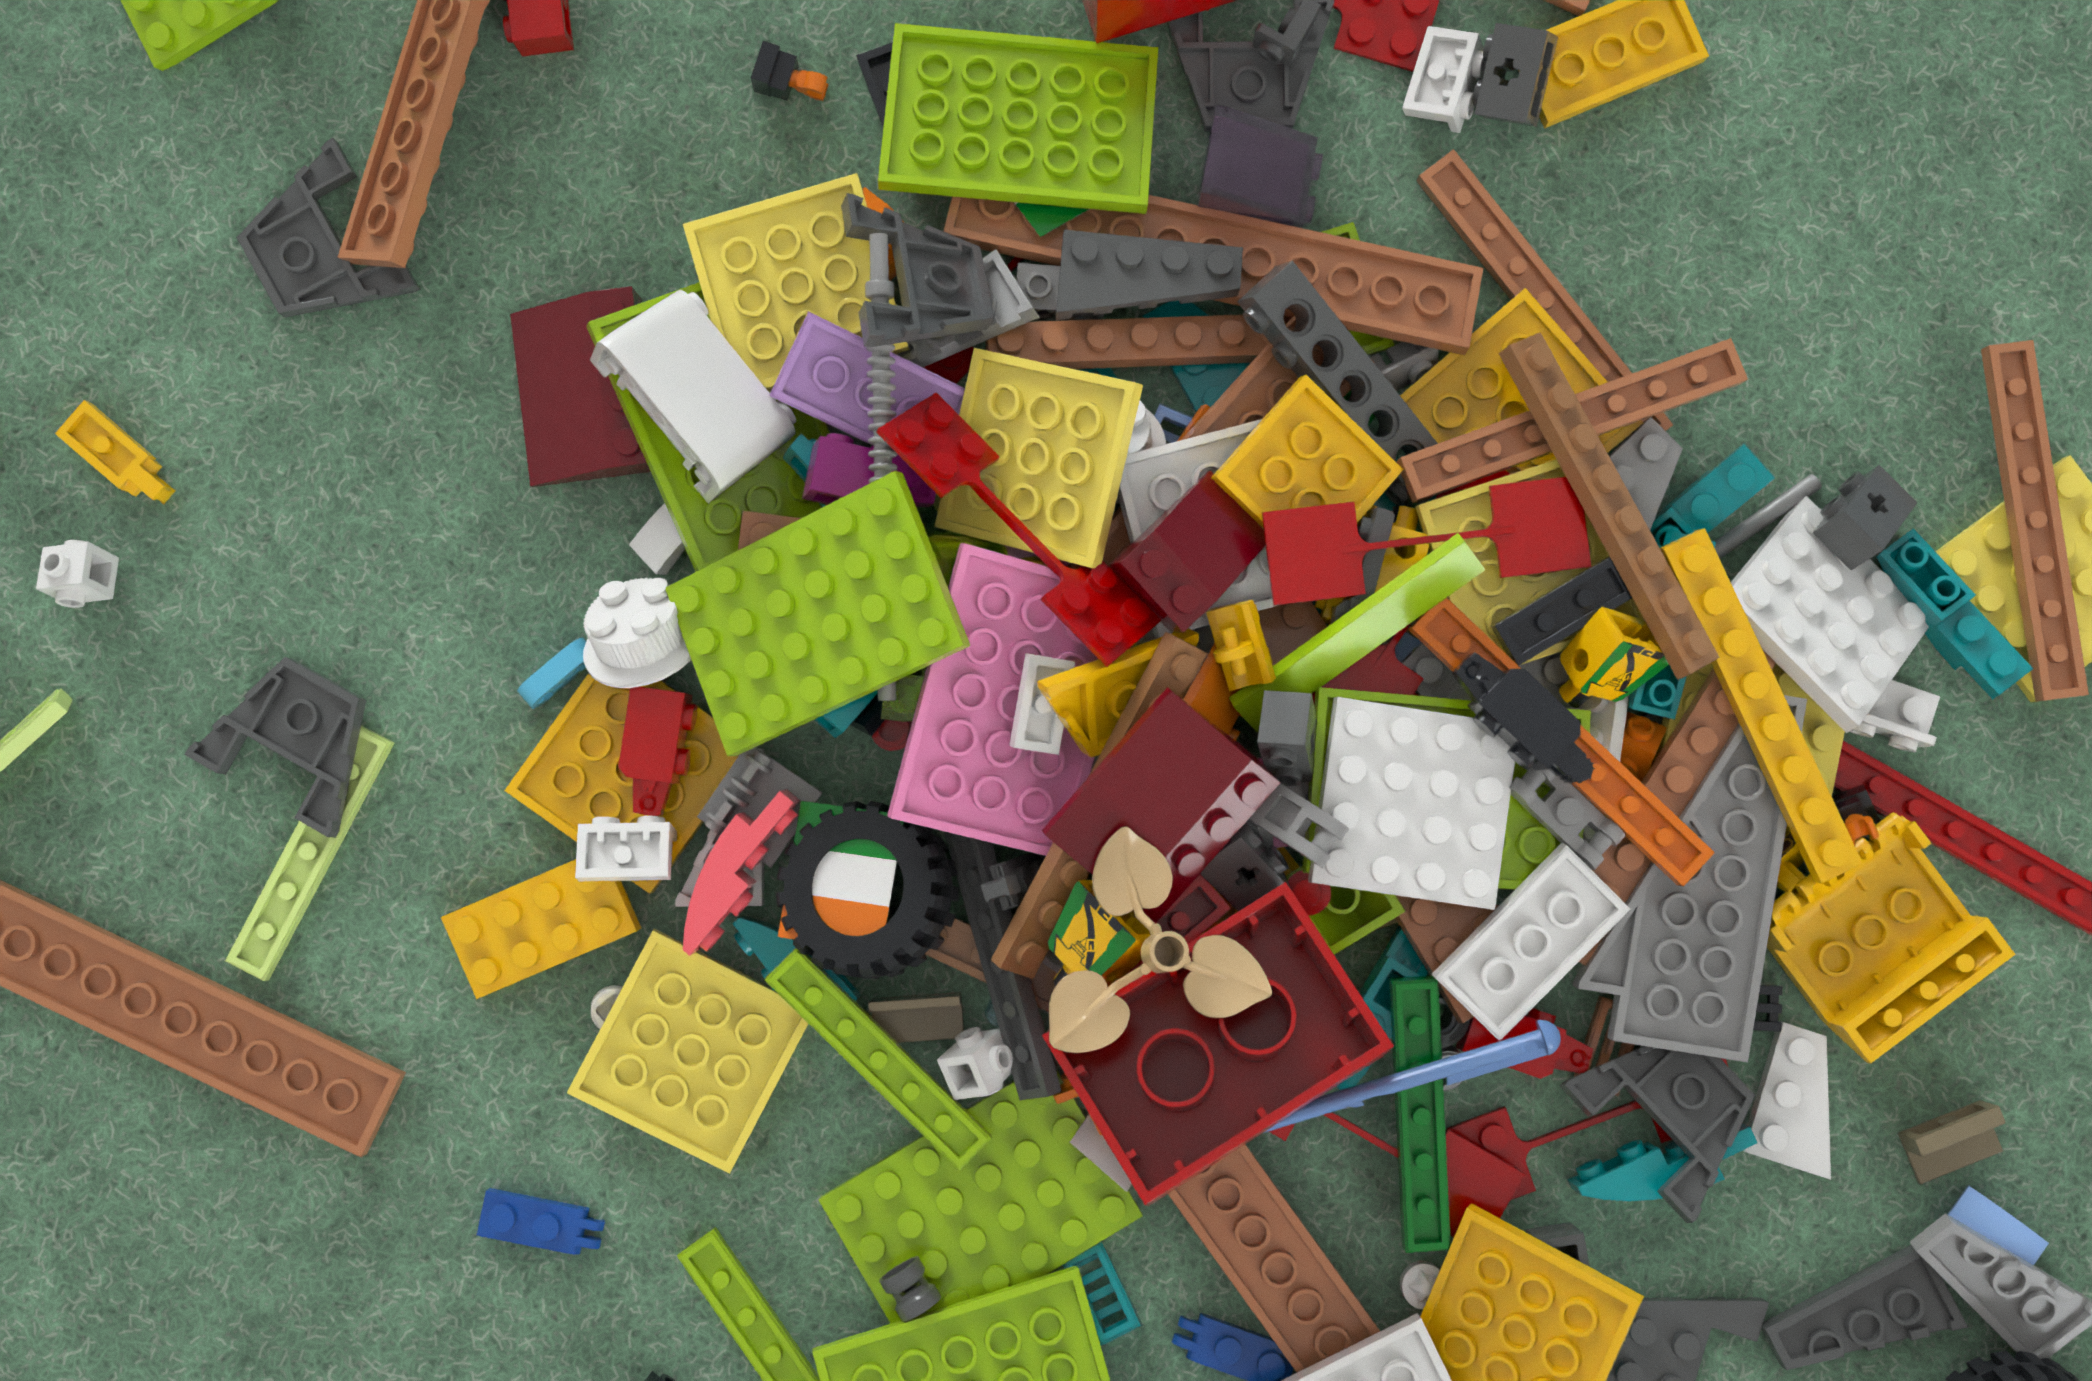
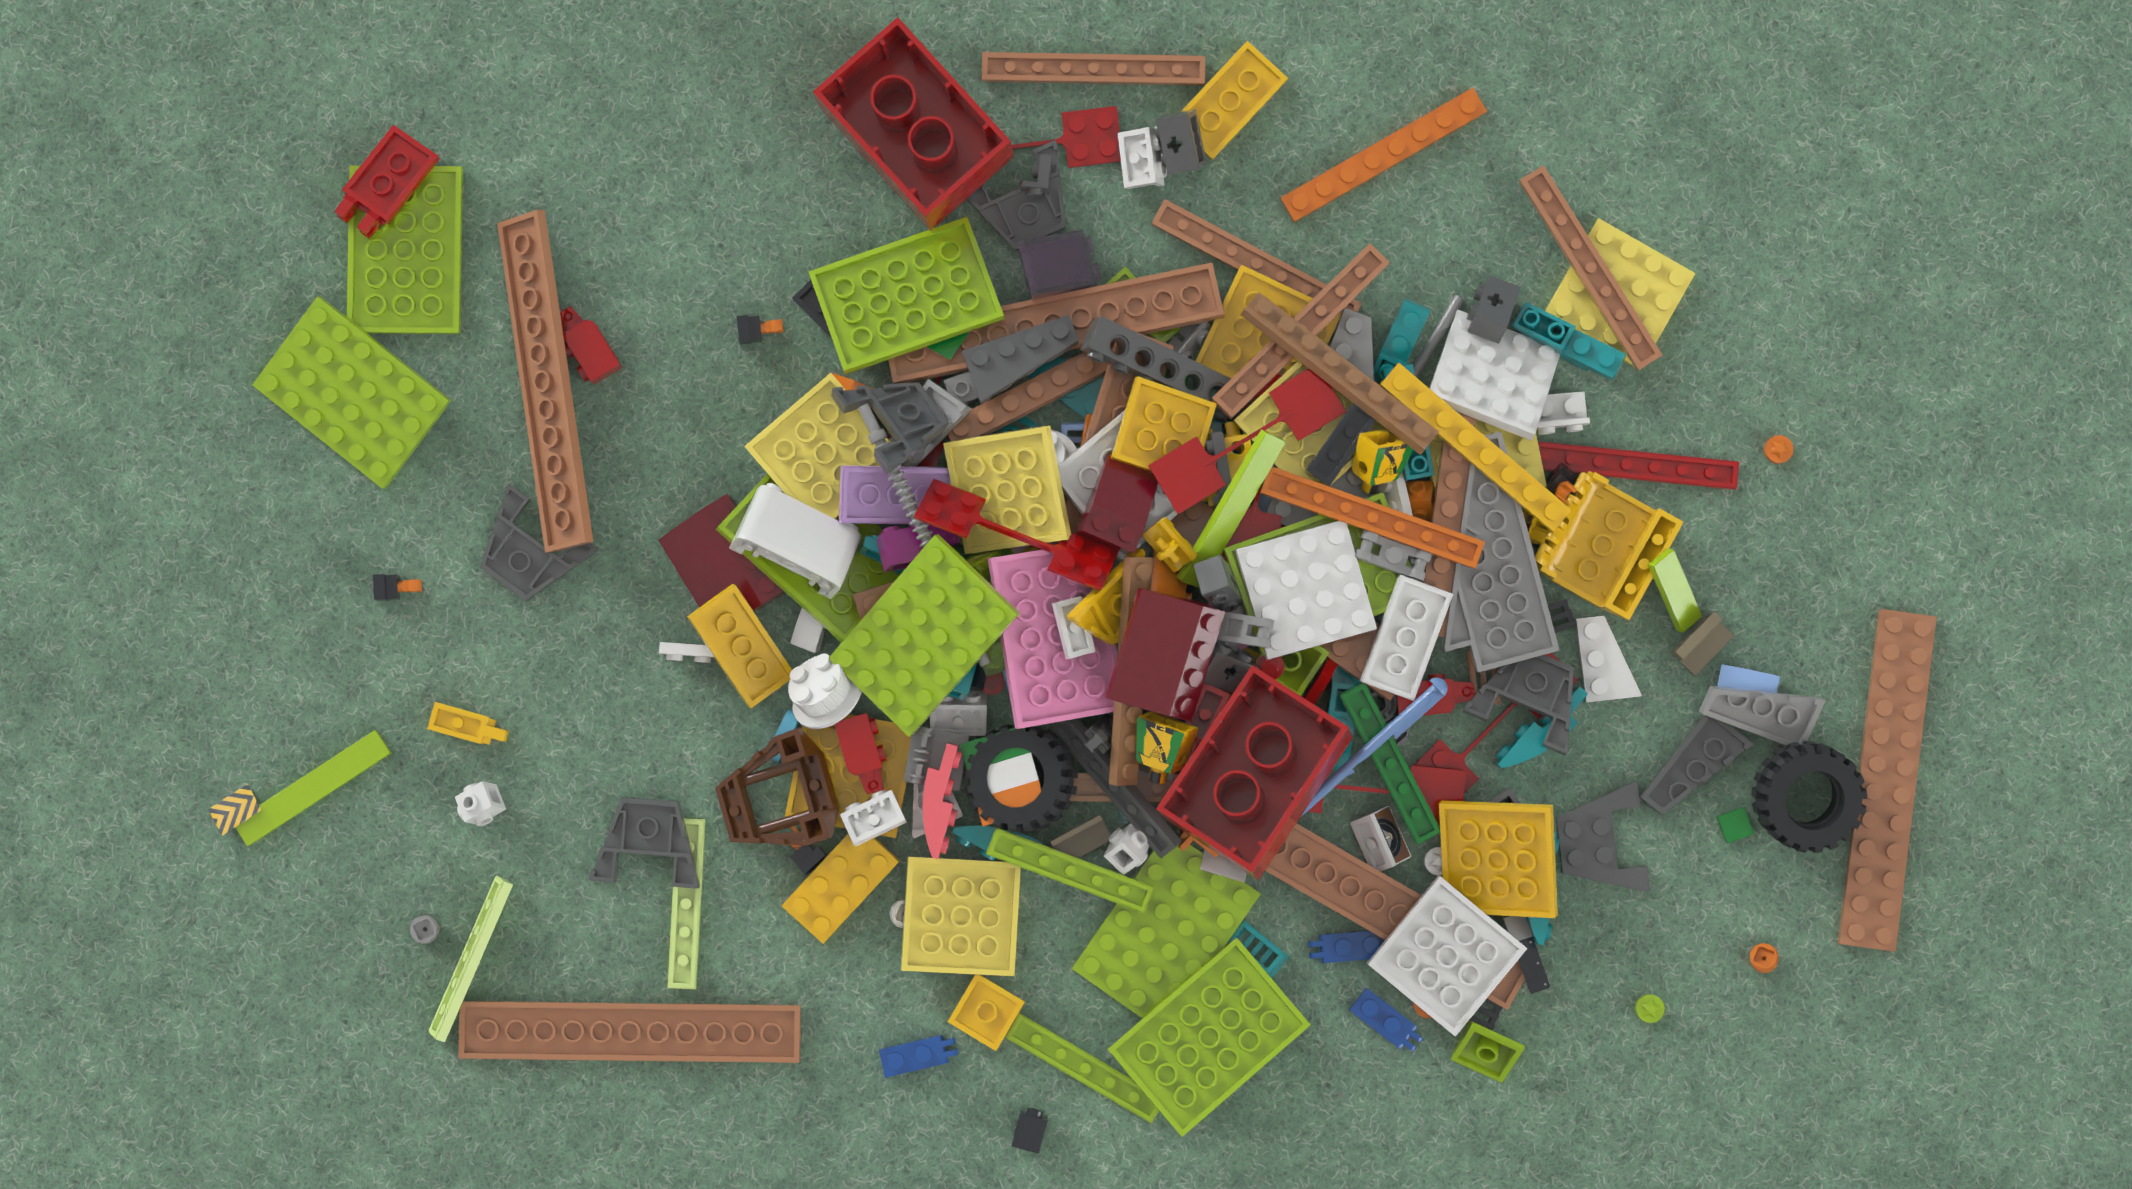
camera: 30 degrees left, 0 degrees up
dark grey wheel [879,1256,941,1322] -> none
tan plant [1049,827,1272,1053] -> none
black hinge [1452,652,1595,784] -> none
none -> black piece [373,574,422,601]
none -> white plate [659,642,714,663]
none -> yellow plate [687,584,792,709]
none -> reddish brown windscreen [715,728,839,846]
none -> black piece [787,826,827,875]
none -> white bracket [930,691,987,736]
none -> yellow plate [948,974,1026,1051]
none -> orange plate [1280,88,1487,223]
none -> red tile [1303,658,1338,704]
none -> white panel [1350,806,1411,871]
none -> lime tile [1648,548,1702,633]

